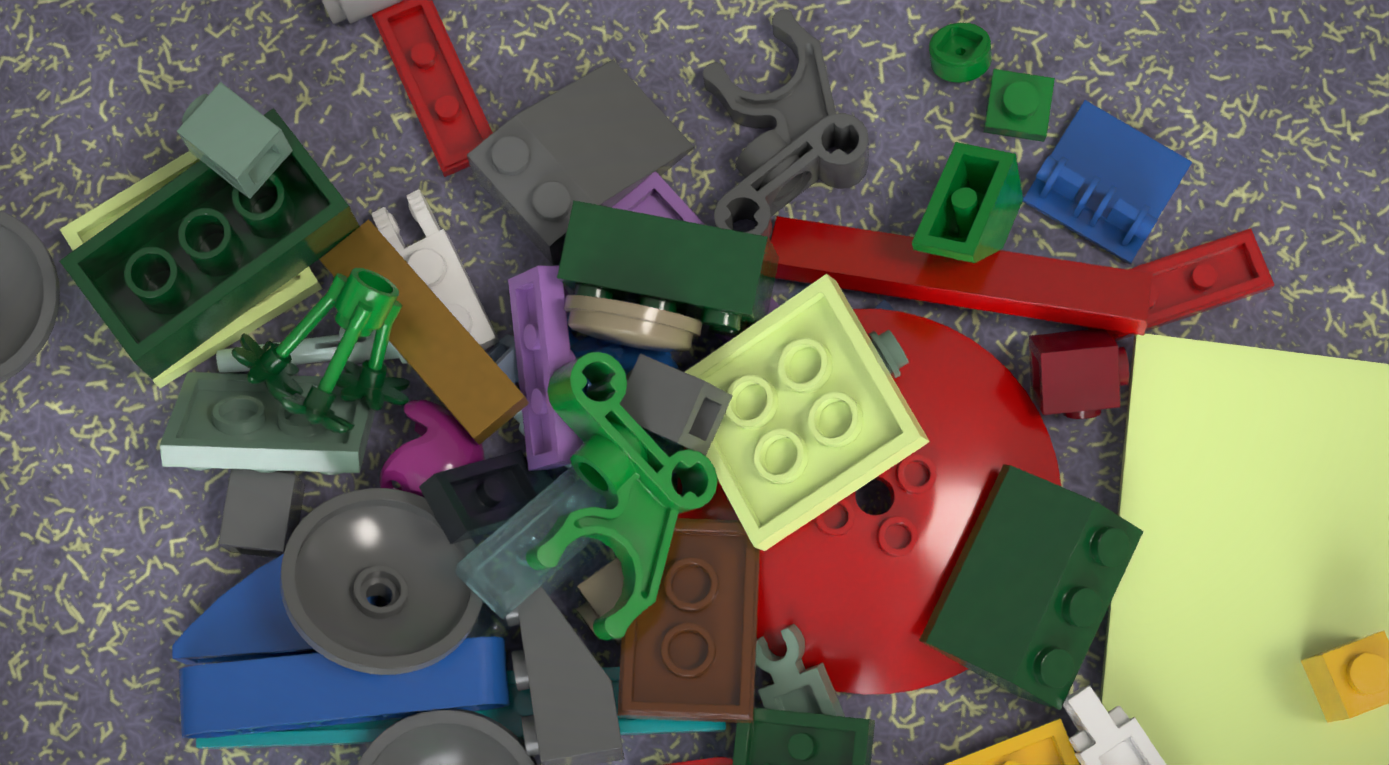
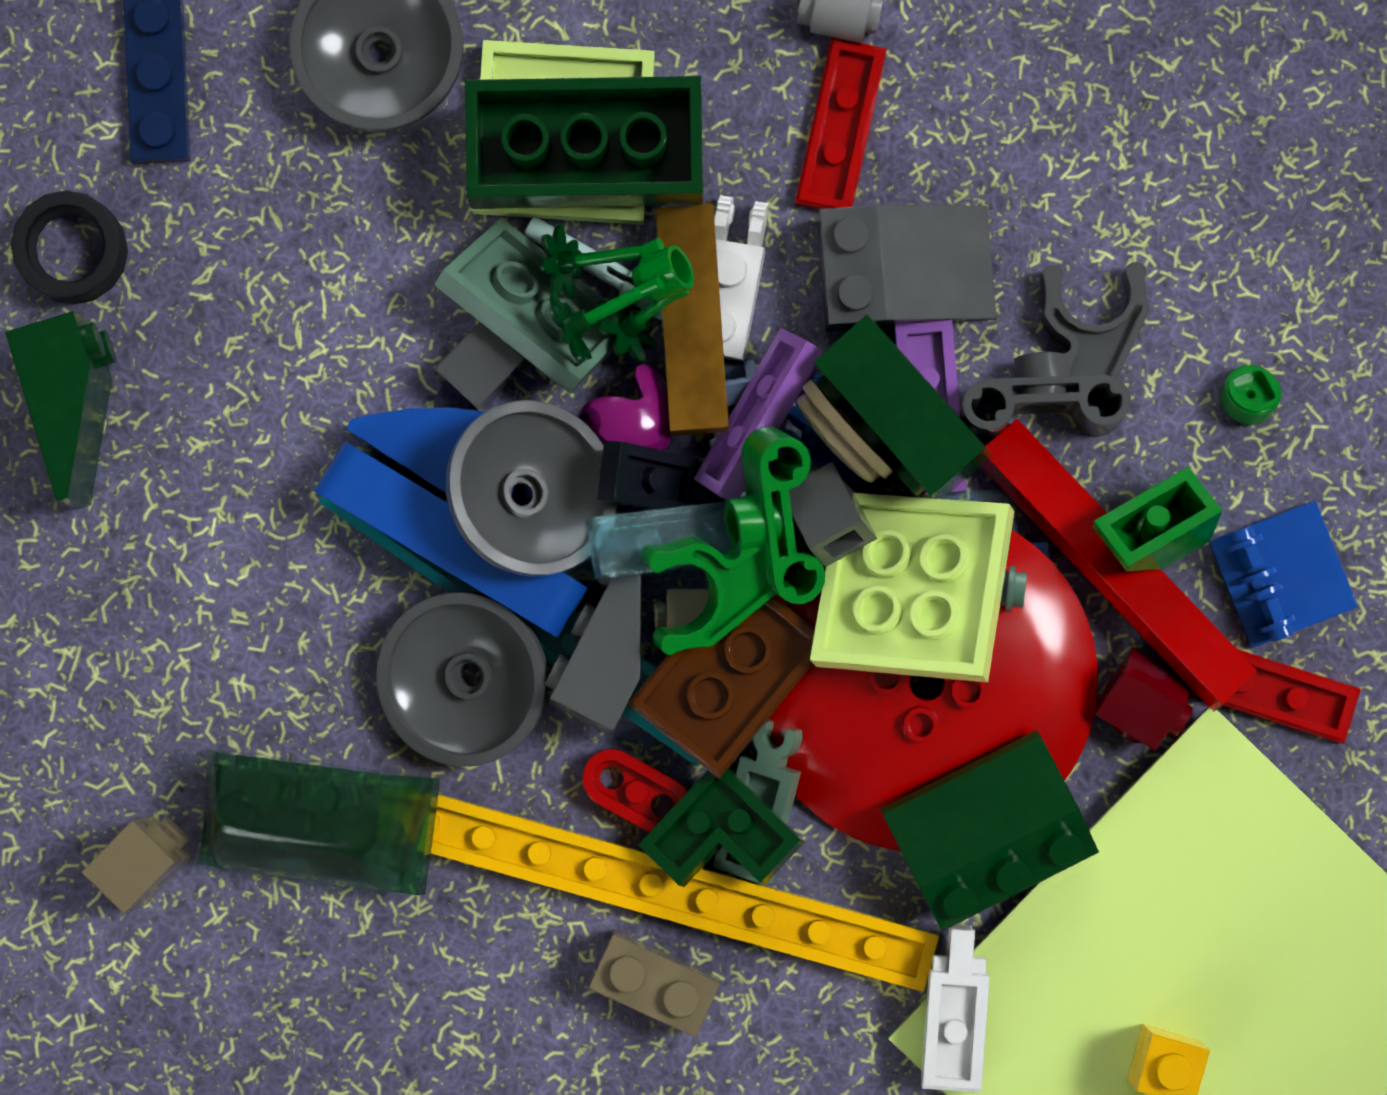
camera: 30 degrees right, 10 degrees up
sand green brick [176,82,293,199] -> none
green plate [983,69,1055,142] -> none

